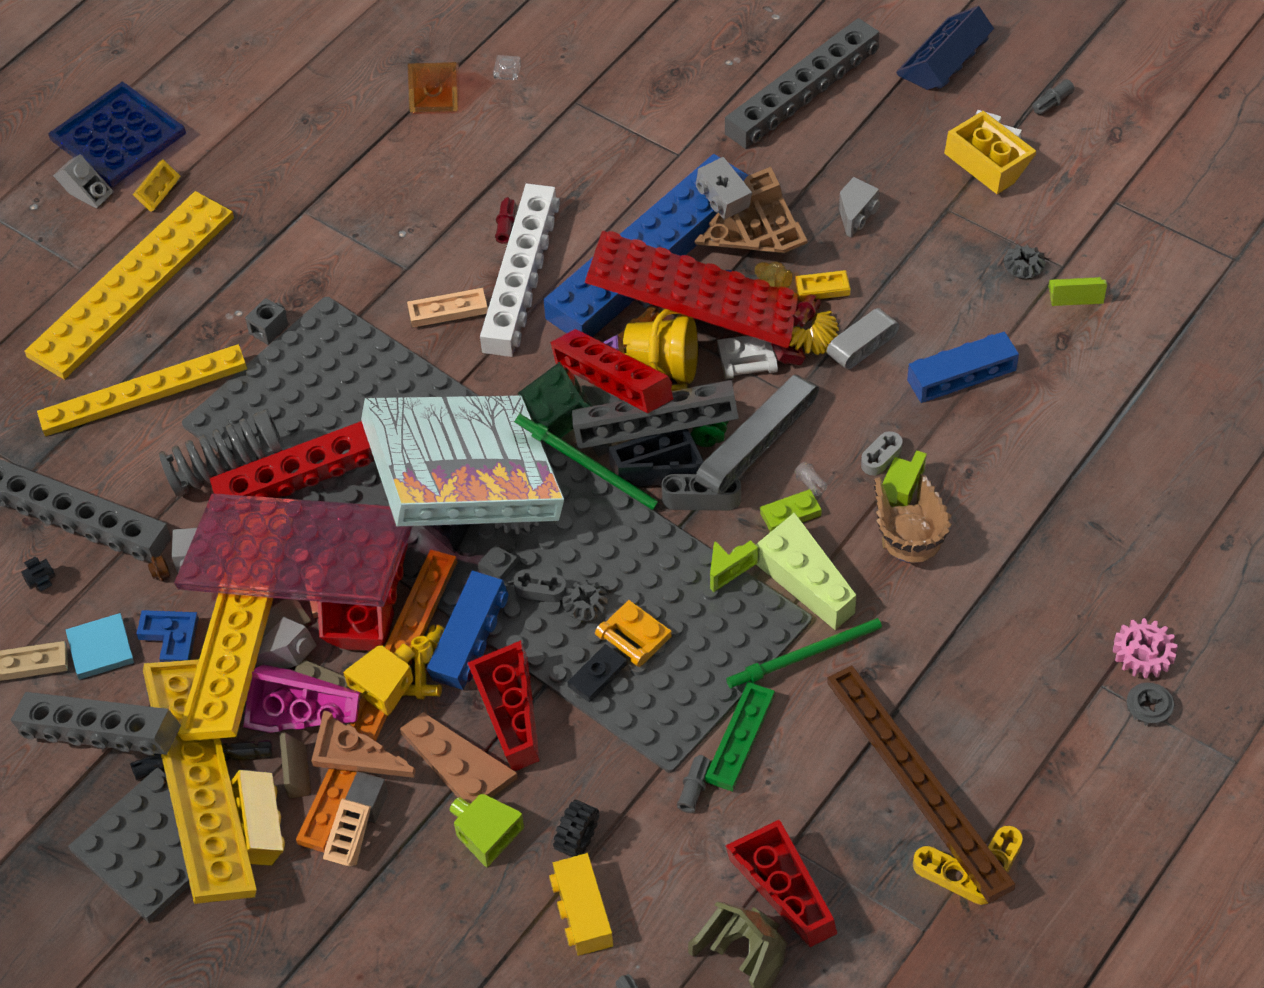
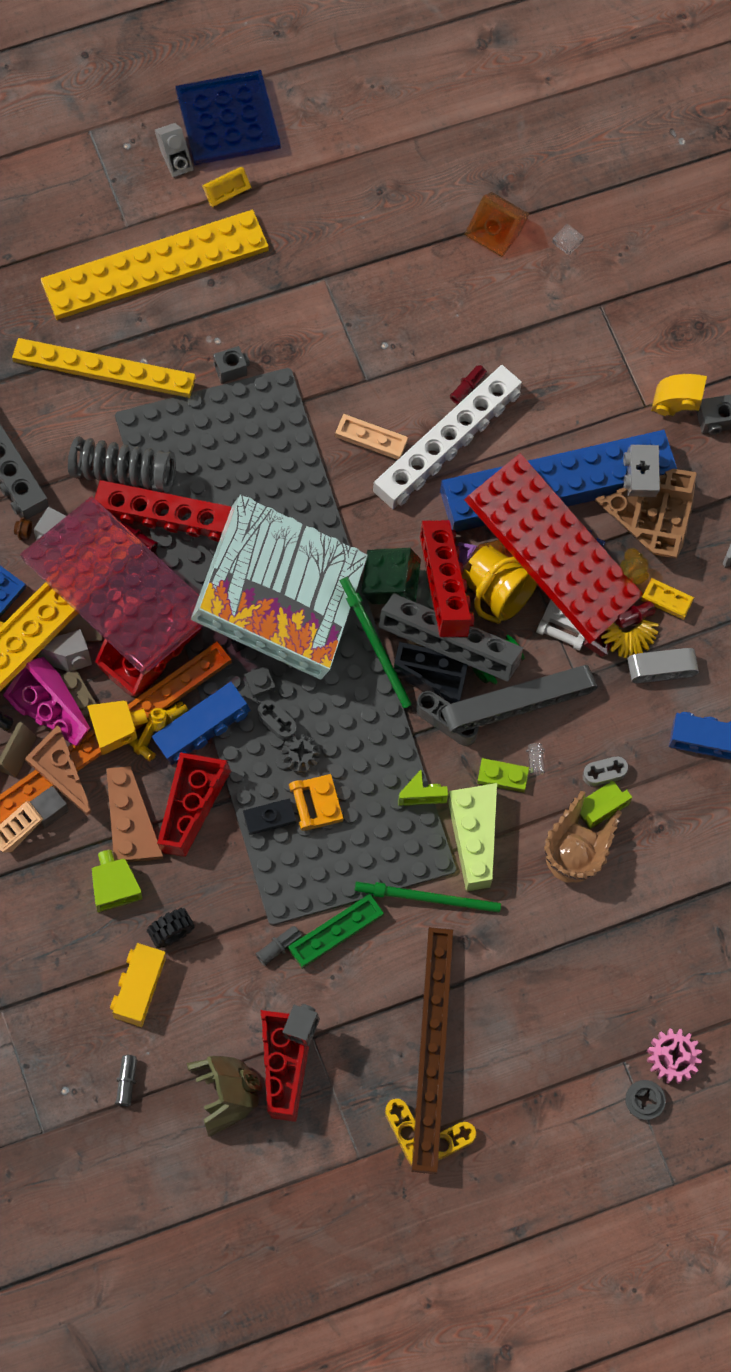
camera: 25 degrees right, 15 degrees up
none -> dark grey brick [283,1004,320,1047]
none -> yellow brick [651,374,707,416]

